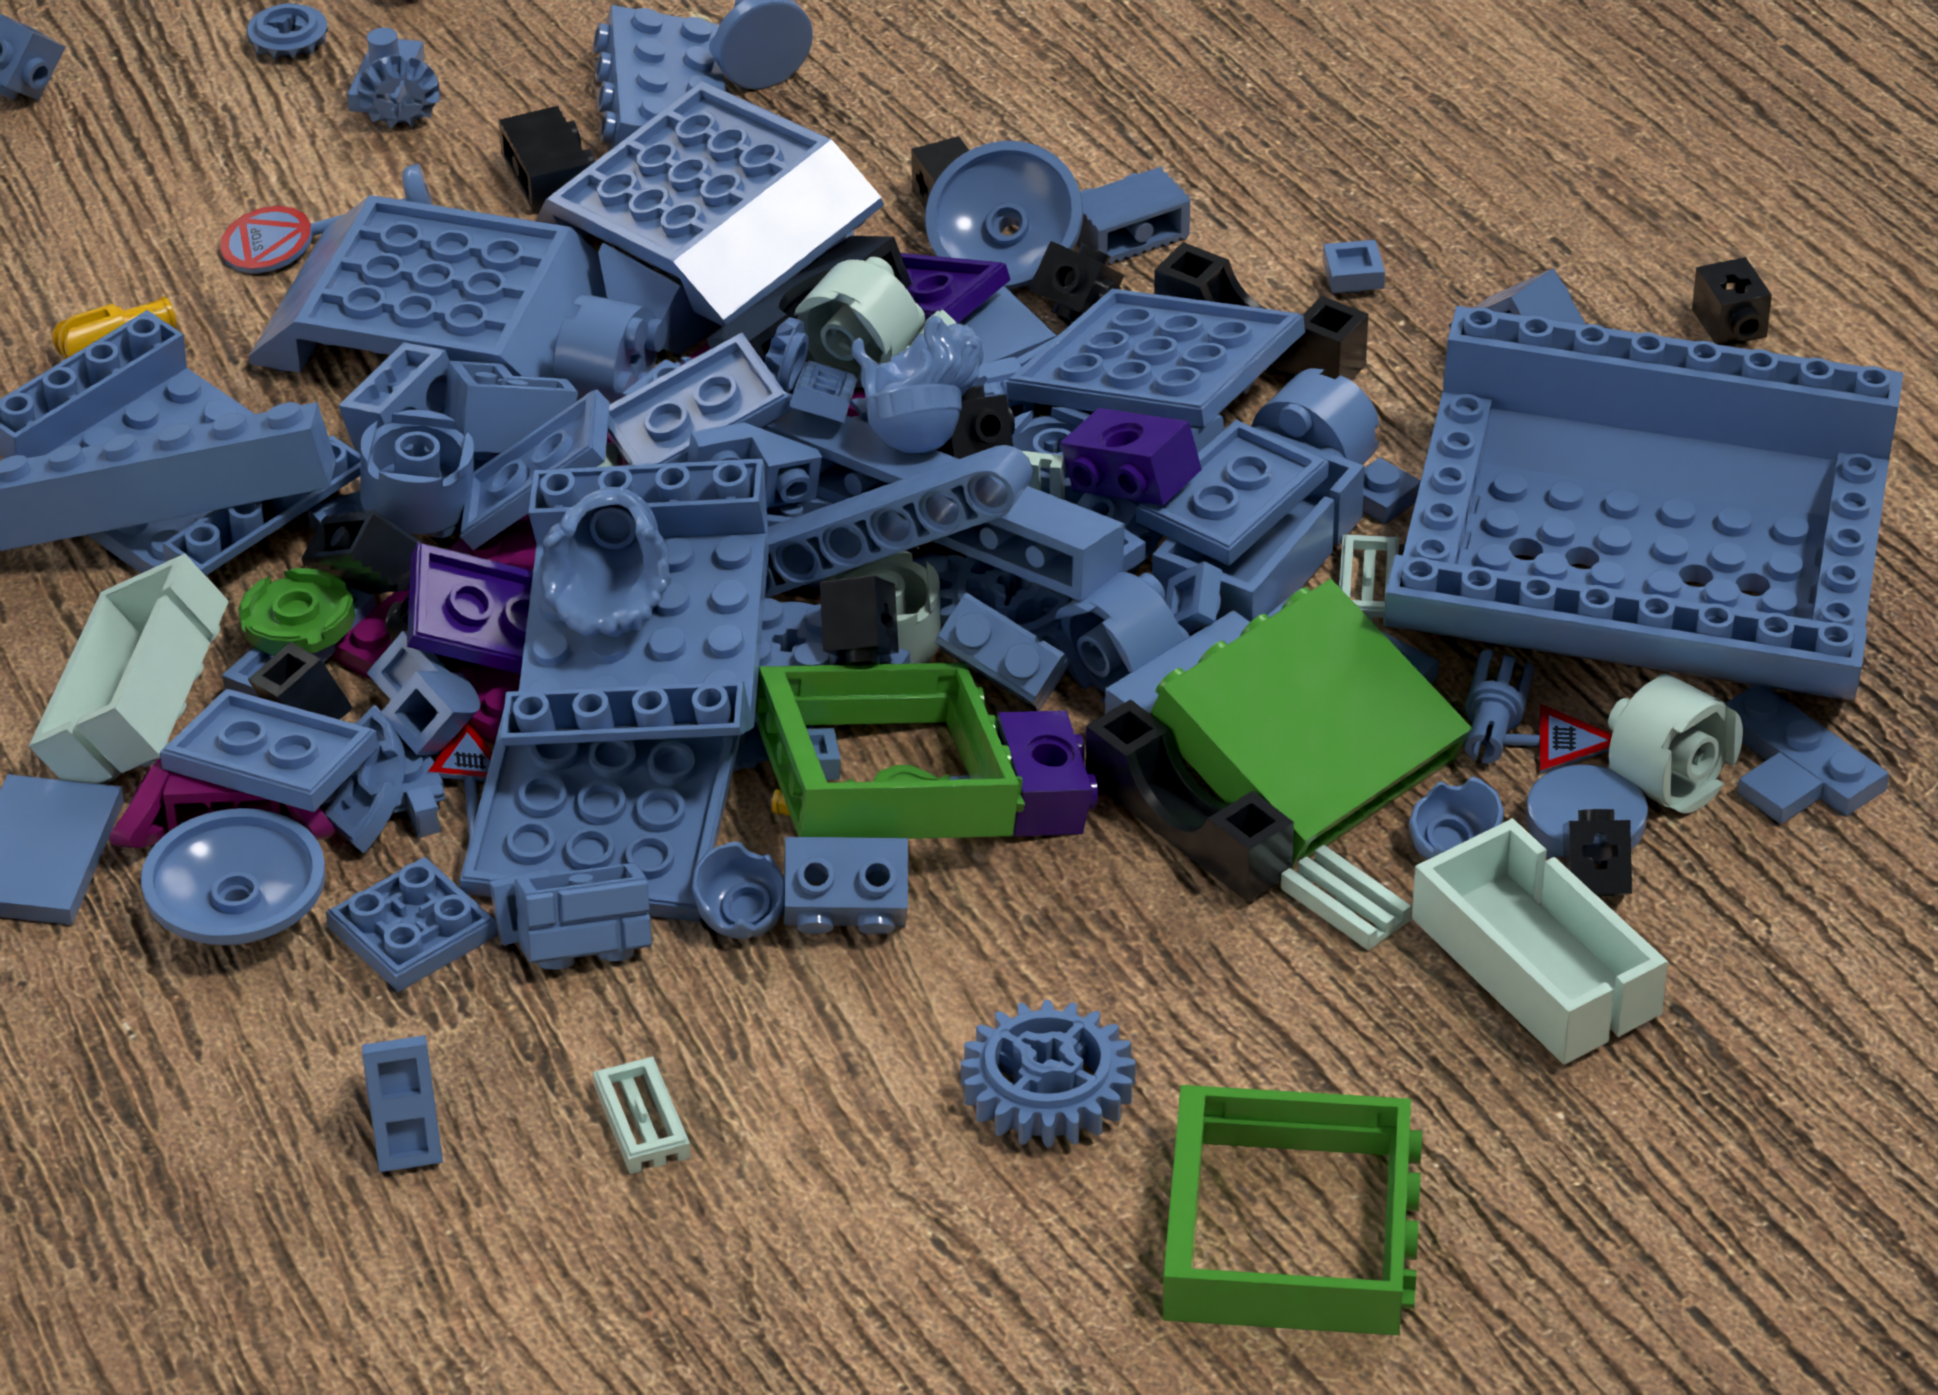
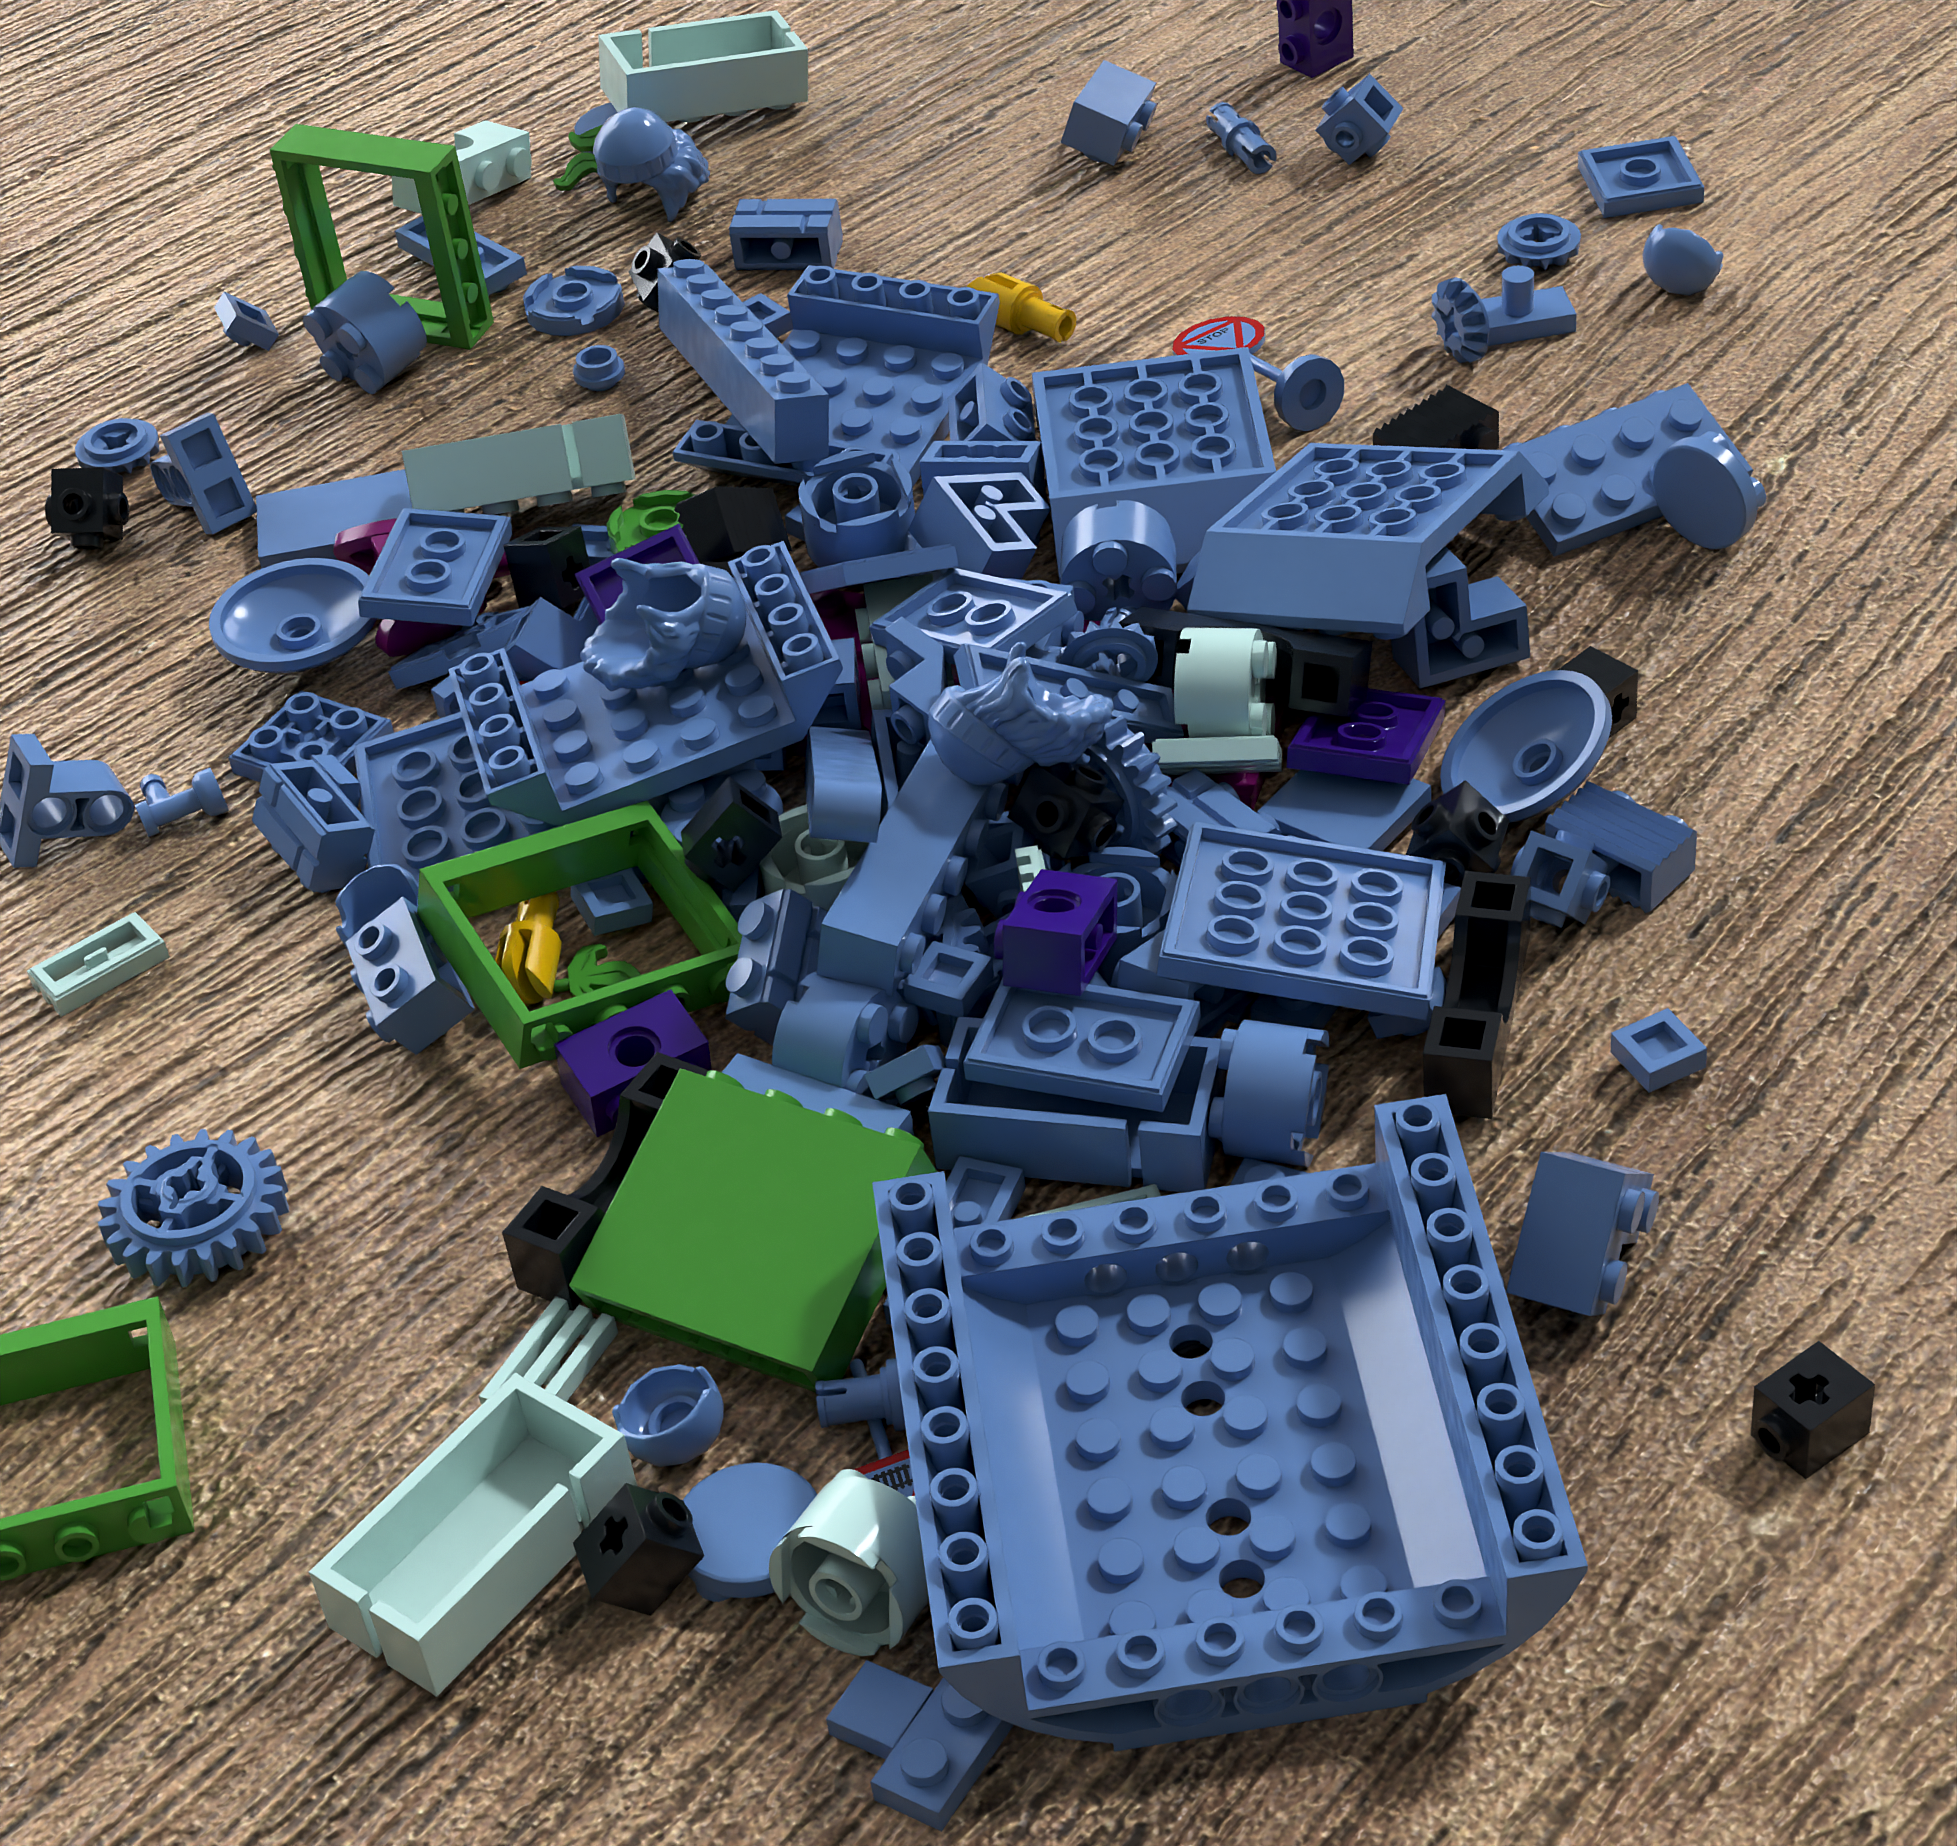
camera: 75 degrees right, 0 degrees up
none -> medium blue piece [134,767,229,837]
none -> medium blue brick [947,362,1036,441]
none -> medium blue brick [1510,830,1610,928]

